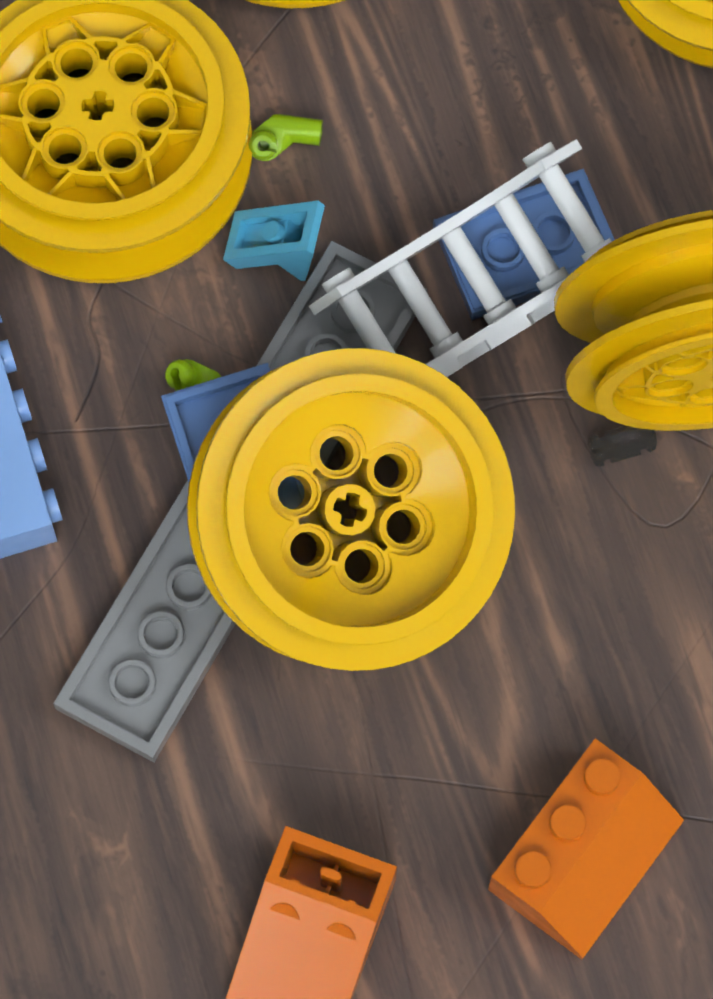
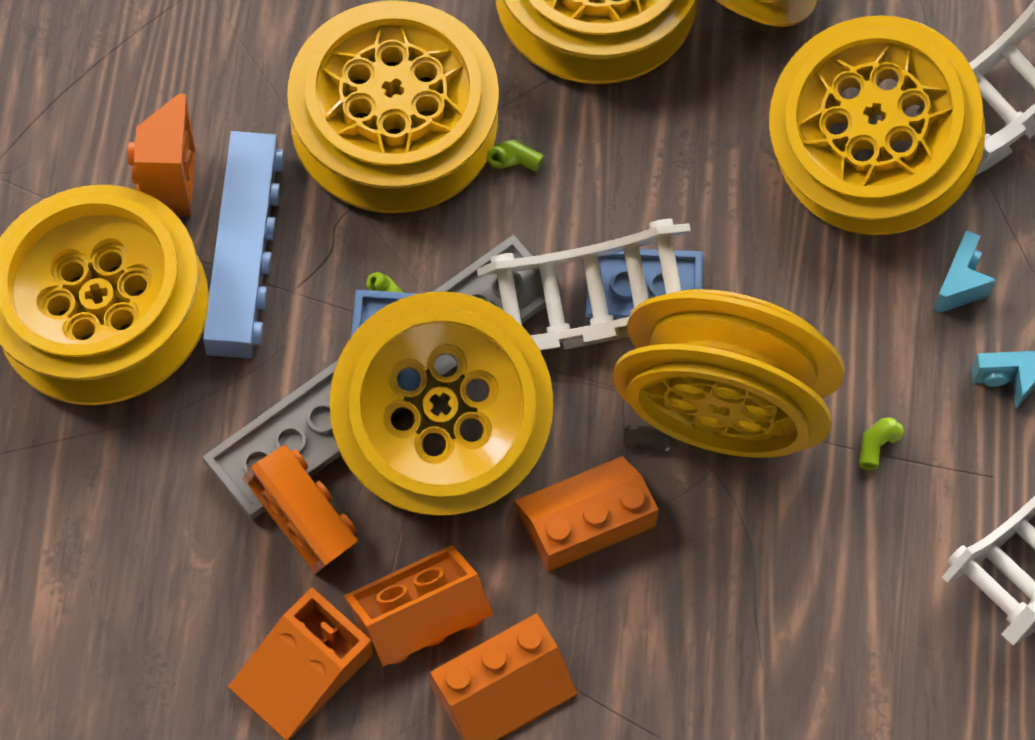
camera: 20 degrees right, 5 degrees down
medium azure slope [223,200,325,281] -> none
none -> orange slope [242,444,358,575]
none -> orange slope [344,545,493,667]
none -> orange slope [514,456,659,572]

